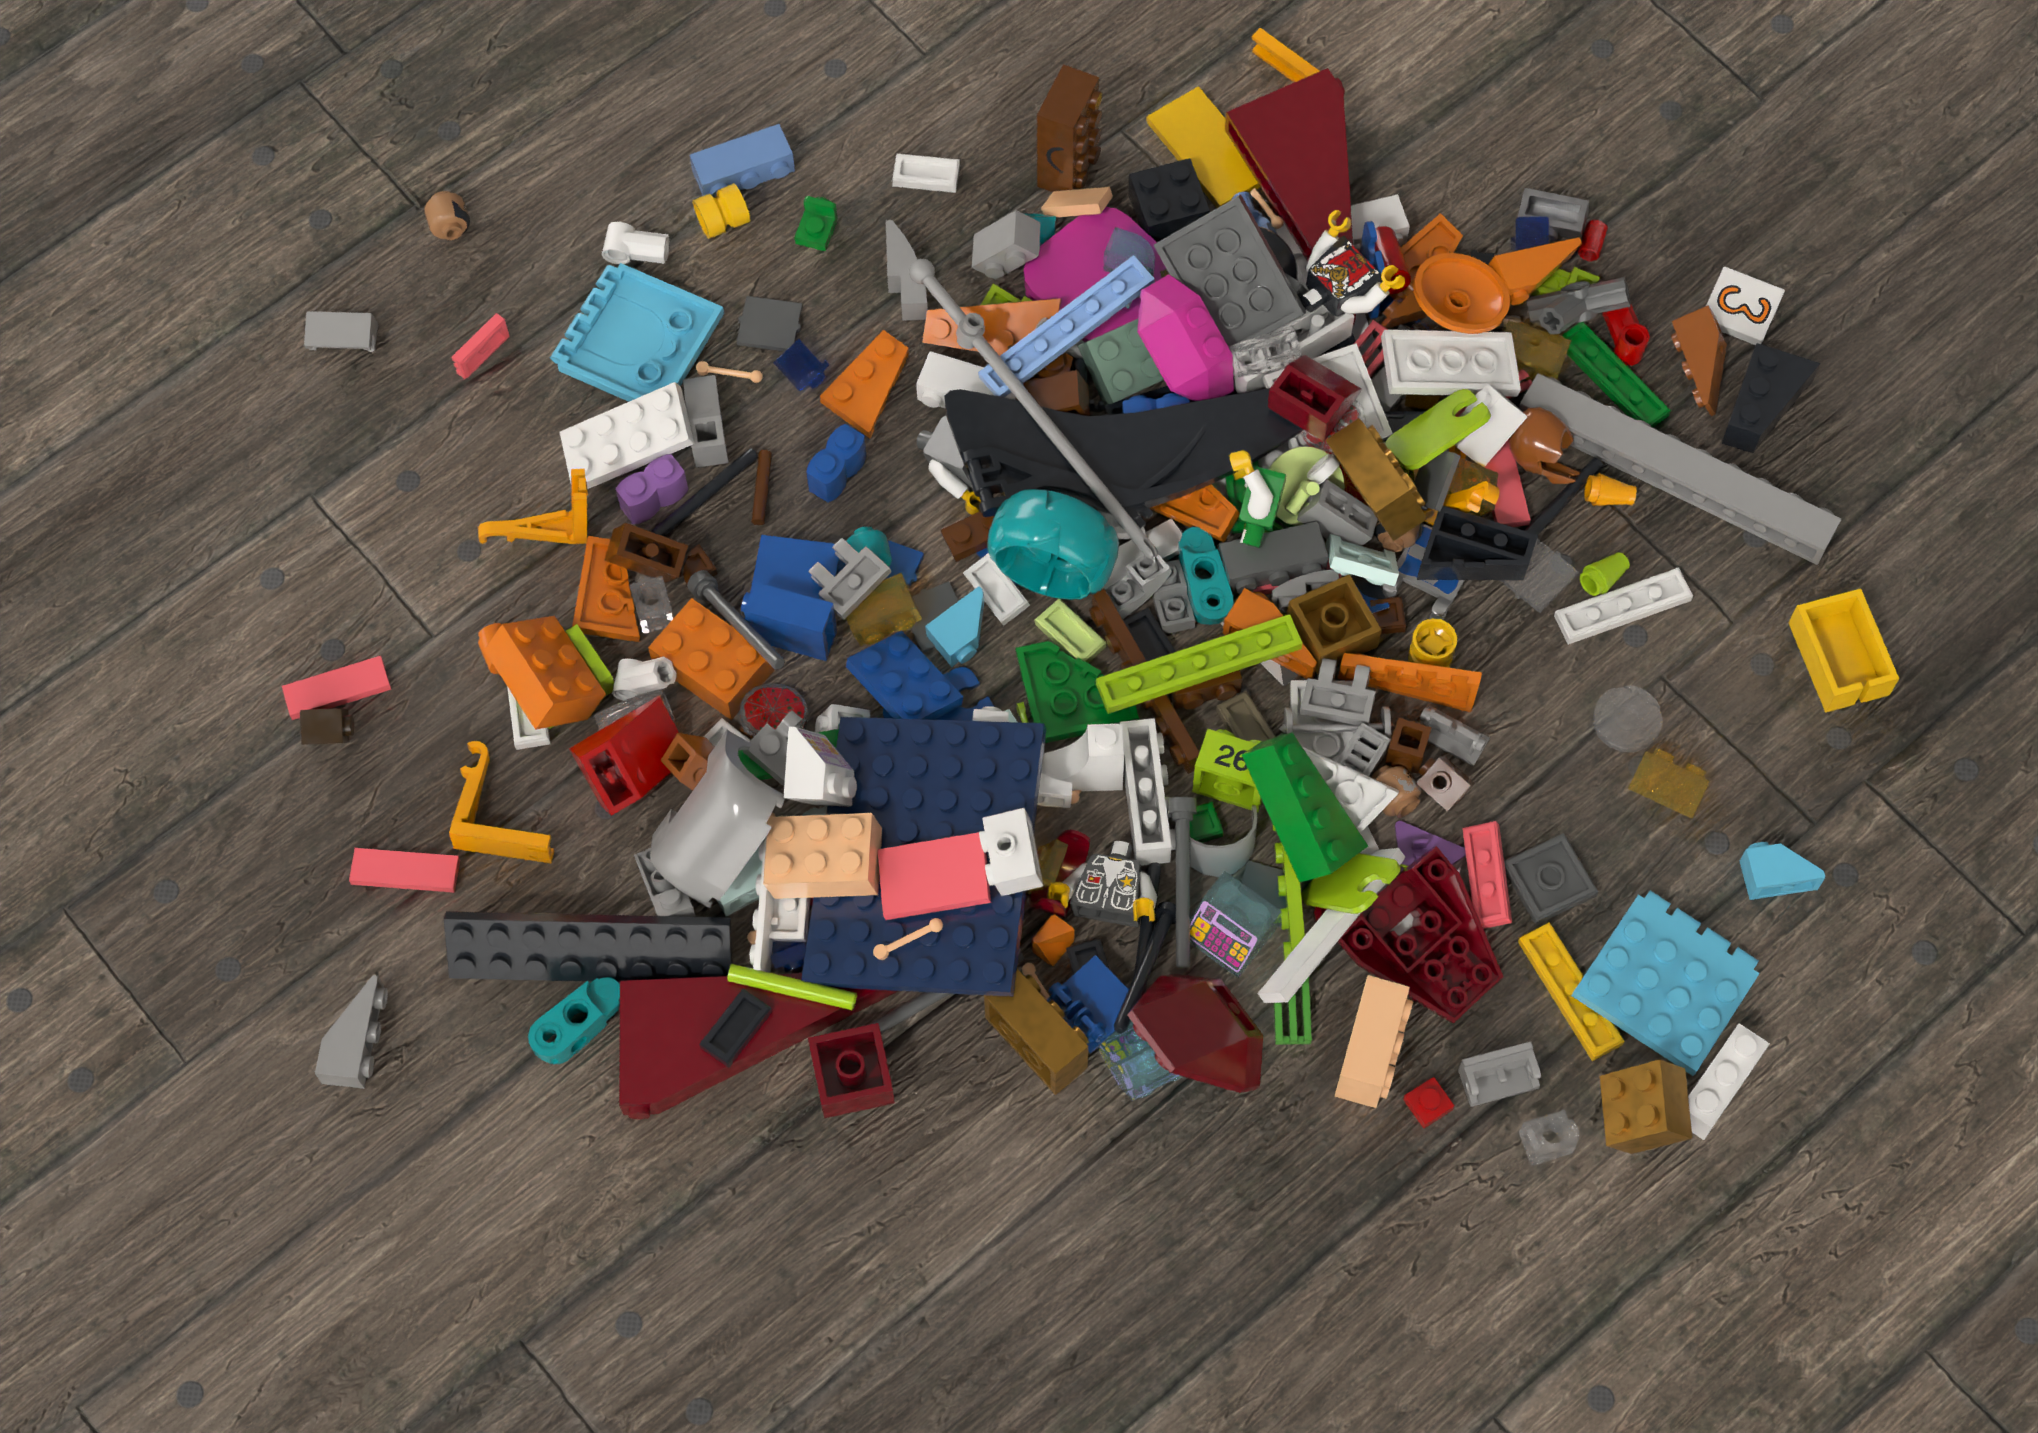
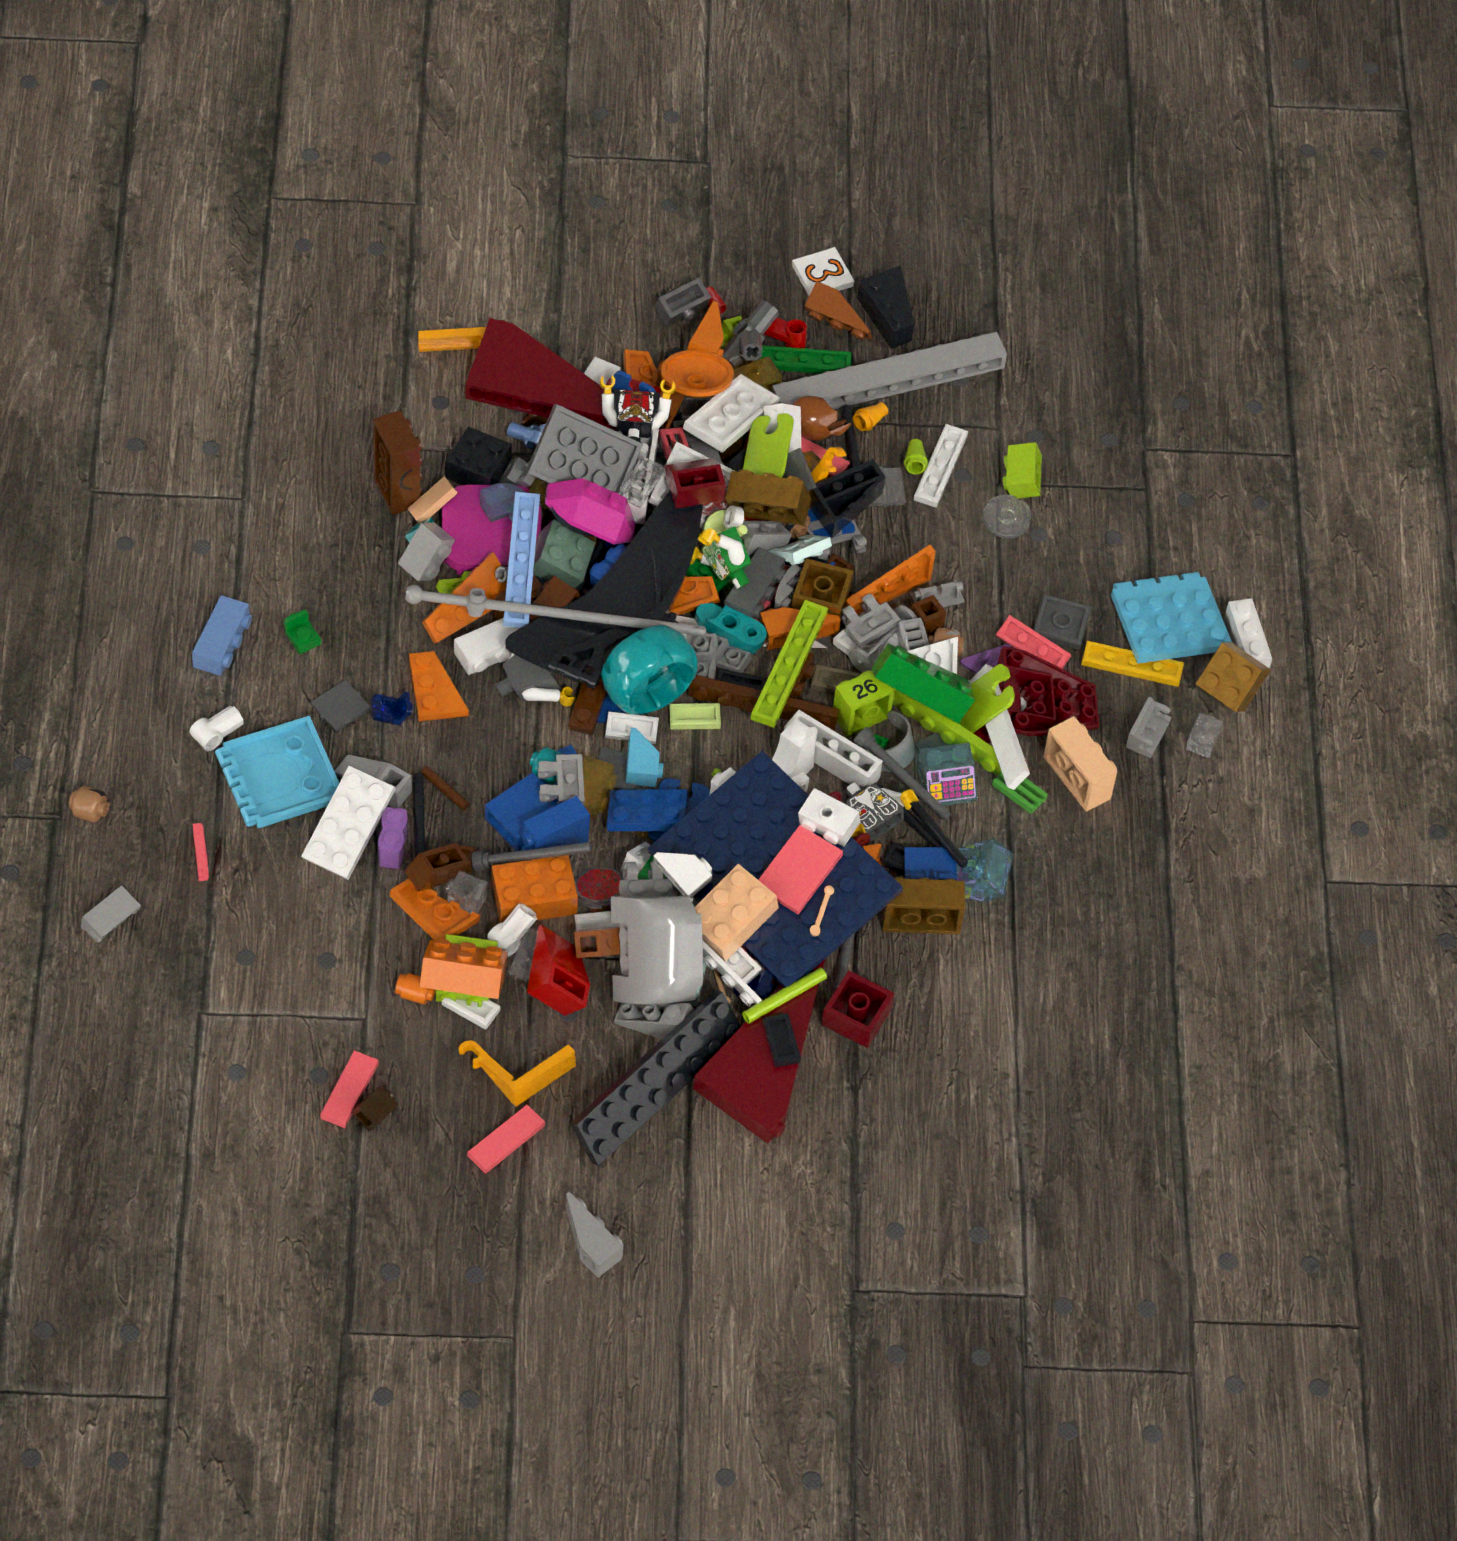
camera: 55 degrees left, 10 degrees down
light orange hinge [478,468,588,544] -> none
teal piece [528,977,620,1064] -> none
yellow wheel [692,183,751,239] -> none
light nougat hinge [696,361,763,383] -> none
blue brick [807,424,866,503] -> none
light grey slope [886,220,928,321] -> none
white tile [892,154,960,193] -> none
green plate [1015,641,1139,743] -> none
dark red wedge [1127,974,1263,1093] -> none
yellow tile [1146,86,1260,208] -> none
light nougat hinge [1250,188,1284,229] -> none
red plate [1403,1077,1455,1129] -> none
yellow wheel [1408,618,1457,668] -> none
brick [1416,756,1475,811] -> none
clear blue bracket [1511,217,1549,250] -> none
clear yellow bracket [1628,748,1710,819] -> none
medium azure slope [1740,842,1825,900] -> none
yellow piece [1788,589,1899,713] -> none
none -> lime brick [1003,442,1042,499]

